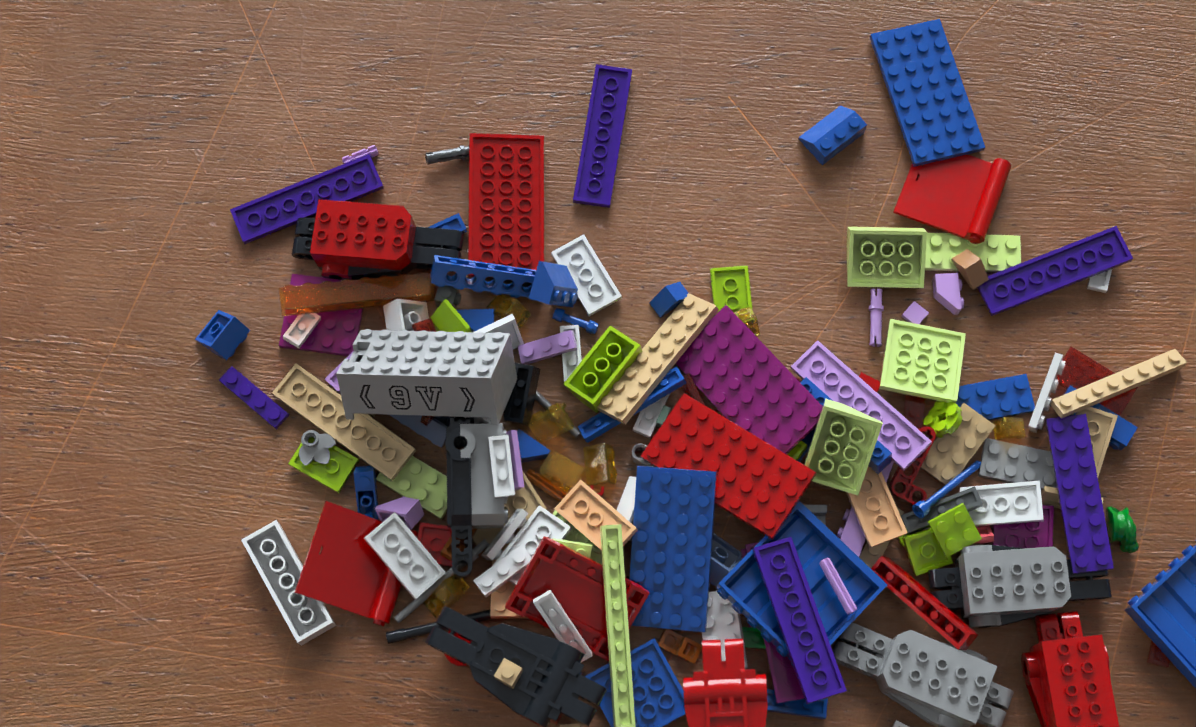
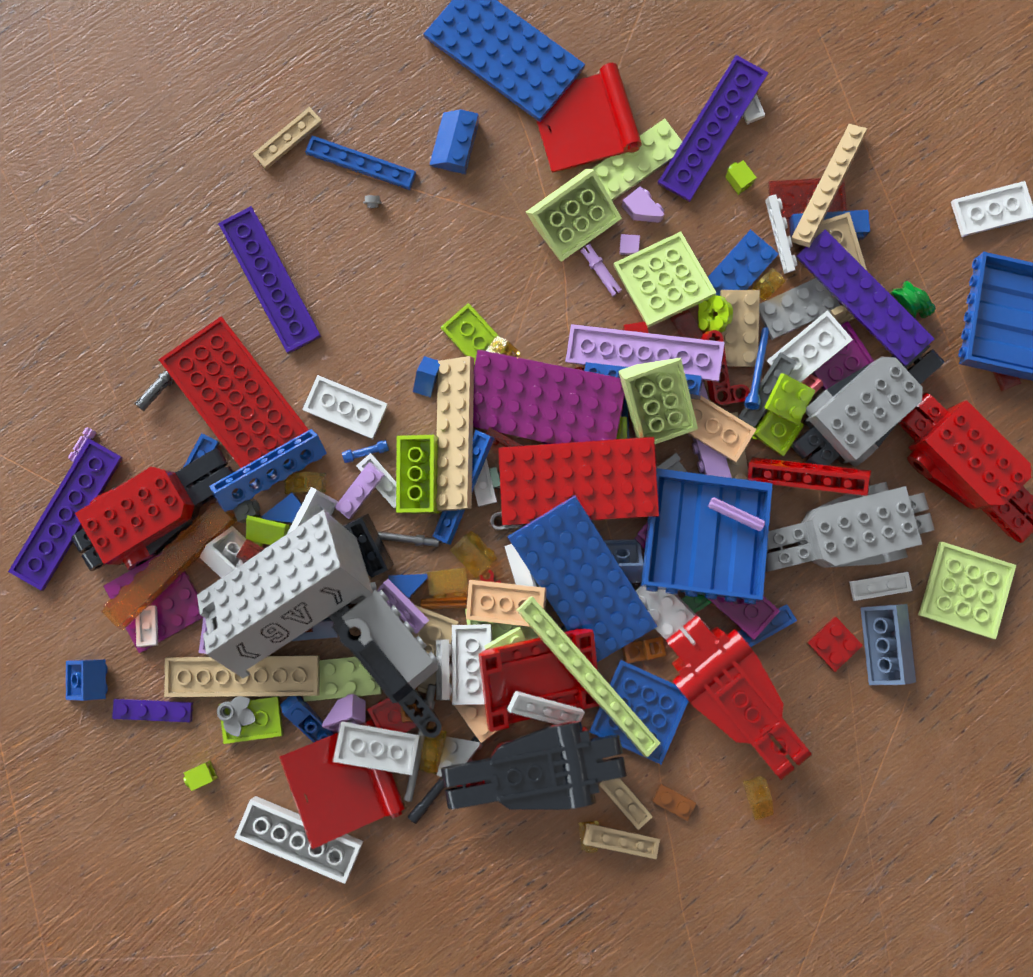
camera: 35 degrees left, 10 degrees up
white plate [473,544,532,597] -> none
white plate [488,435,515,498] -> none
tan brick [494,658,523,689] -> none
clear yellow bracket [528,402,574,444] -> none
blue slope [529,261,578,307] -> none
dark purple plate [752,537,847,704] -> none
medium nougat slope [951,249,989,290] -> none
none -> lime brick [184,761,218,791]
none -> tan plate [253,107,323,170]
none -> blue tile [305,135,417,190]
none -> light grey plate [363,195,382,208]
none -> light grey wing [437,736,483,777]
none -> lime brick [725,160,757,195]

